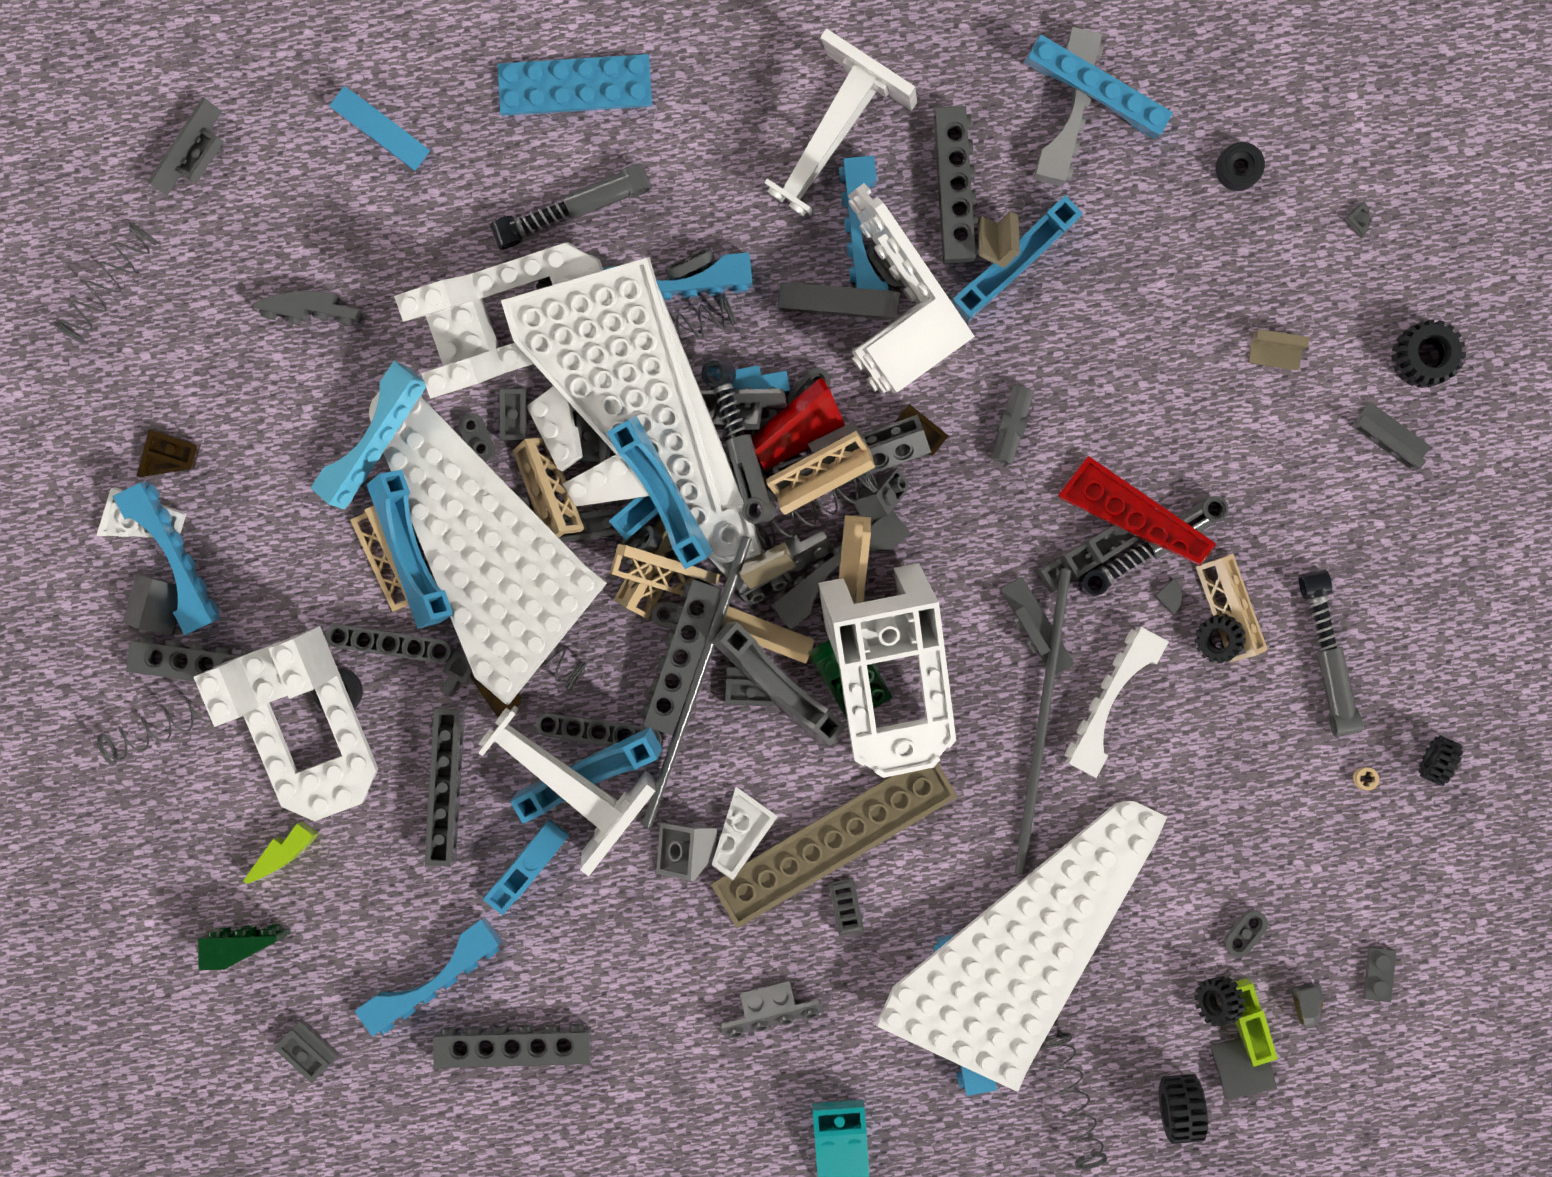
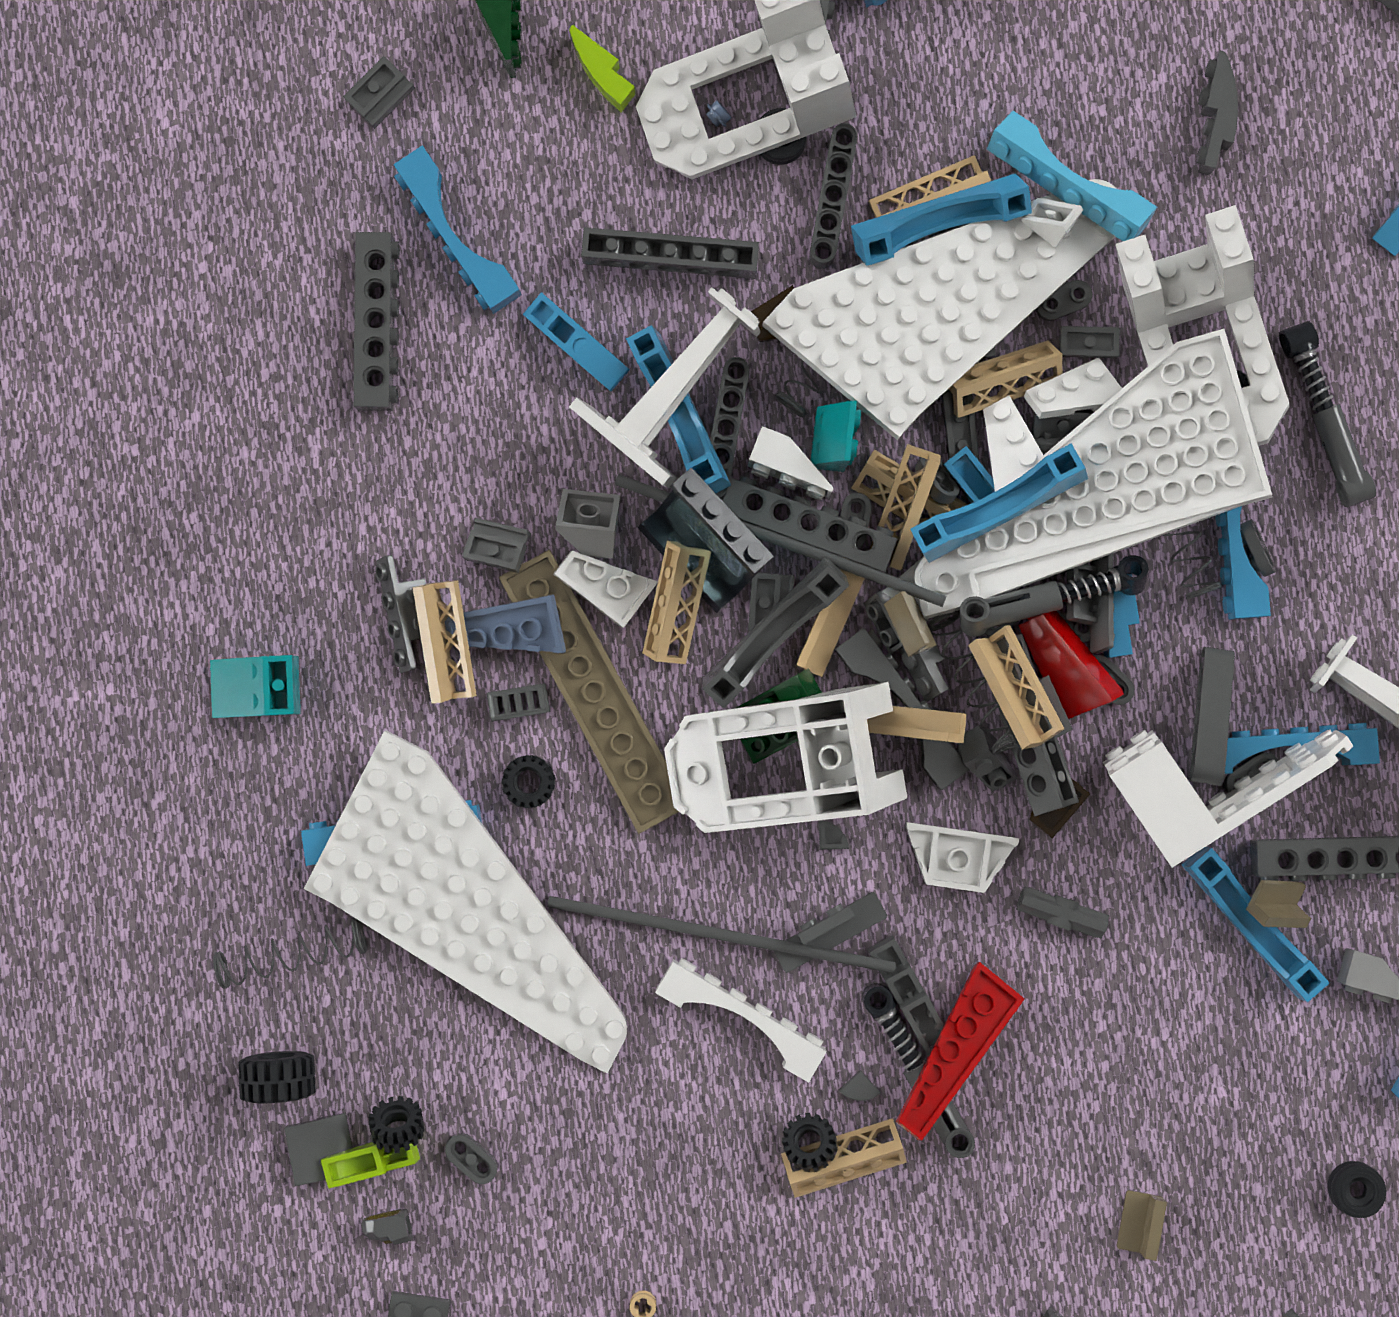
camera: 90 degrees right, 0 degrees up
dark grey plate [440,650,473,697] -> none
piece [1298,569,1363,737] -> none
none -> tan fence [413,580,477,704]
none -> sand blue wing [445,594,566,653]
none -> dark grey plate [462,518,531,573]
none -> black tyre [501,755,556,808]
none -> black panel [638,468,774,613]
none -> tan fence [642,541,711,664]
none -> sand blue plate [706,100,732,127]
none -> white slope [748,426,833,500]
none -> teal slope [810,401,861,472]
none -> dark grey tile [818,820,849,850]
none -> white wing [906,822,1019,893]
none -> white slope [1020,198,1083,248]

